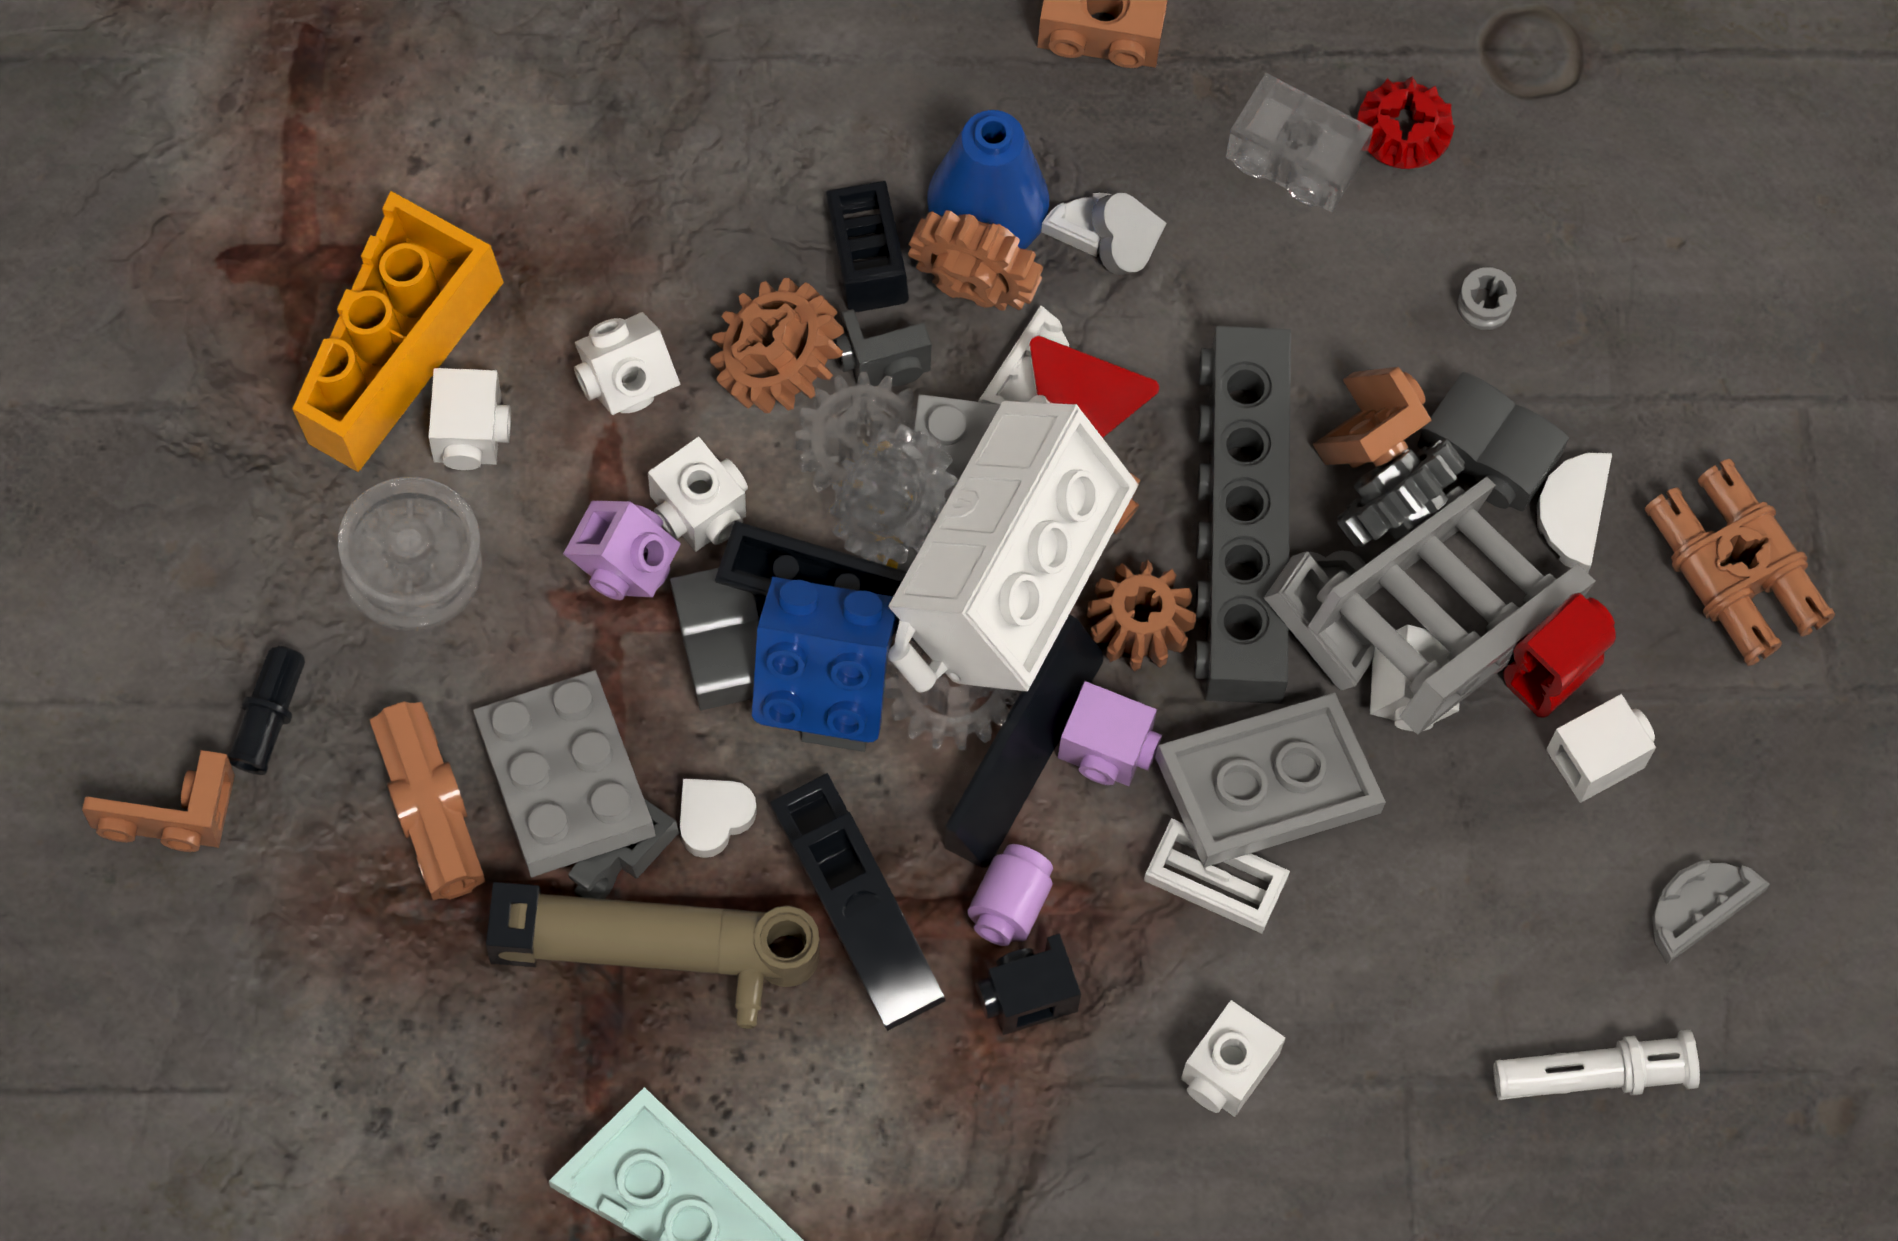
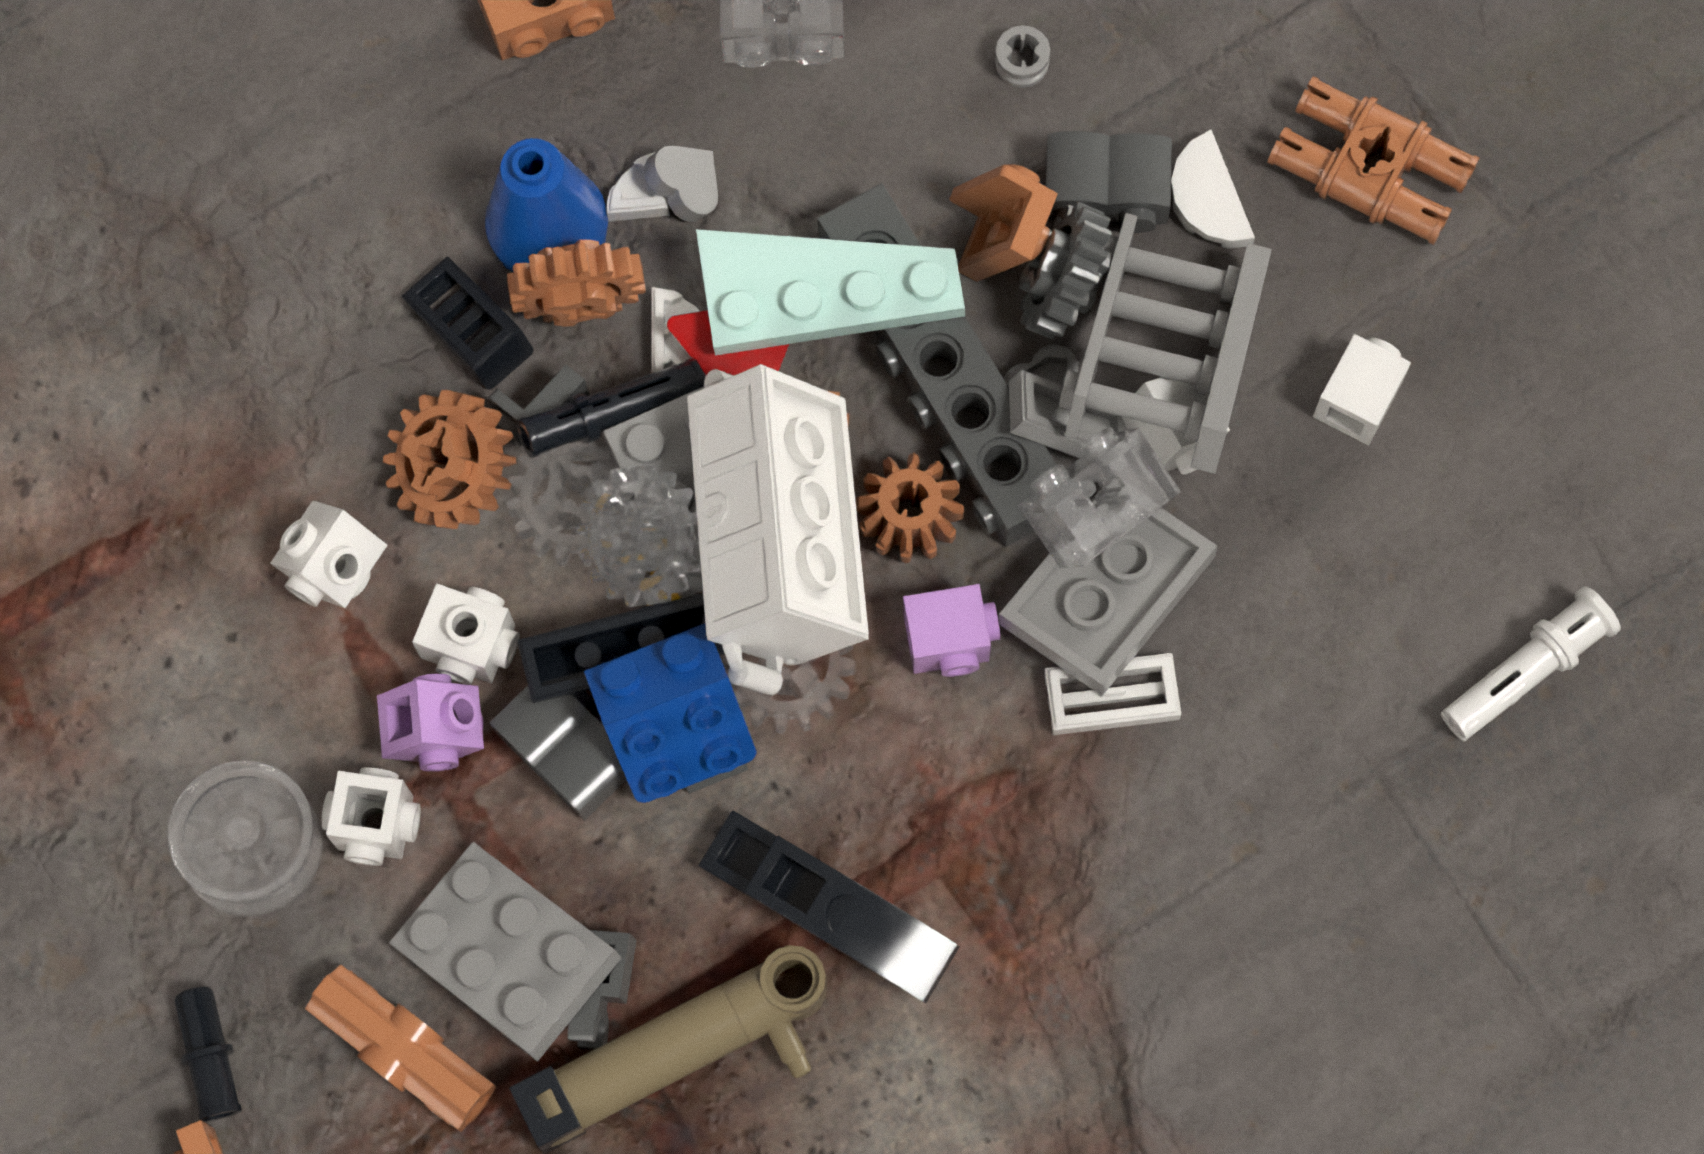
camera: 25 degrees left, 5 degrees up
light orange wedge [292,190,504,472] -> none
white brick [429,368,511,470] -> none
white tile [680,779,757,858] -> none
black slope [944,615,1104,868] -> none
lavender brick [968,844,1053,946] -> none
black brick [975,933,1081,1035] -> none
white brick [1181,1000,1286,1117] -> none
red brick [1504,593,1616,718] -> none
light grey tile [1652,860,1770,964] -> none
none -> white brick [322,767,421,866]
none -> black pin [517,358,705,458]
none -> light aqua wing [696,229,965,356]
none -> clear brick [1018,427,1181,568]

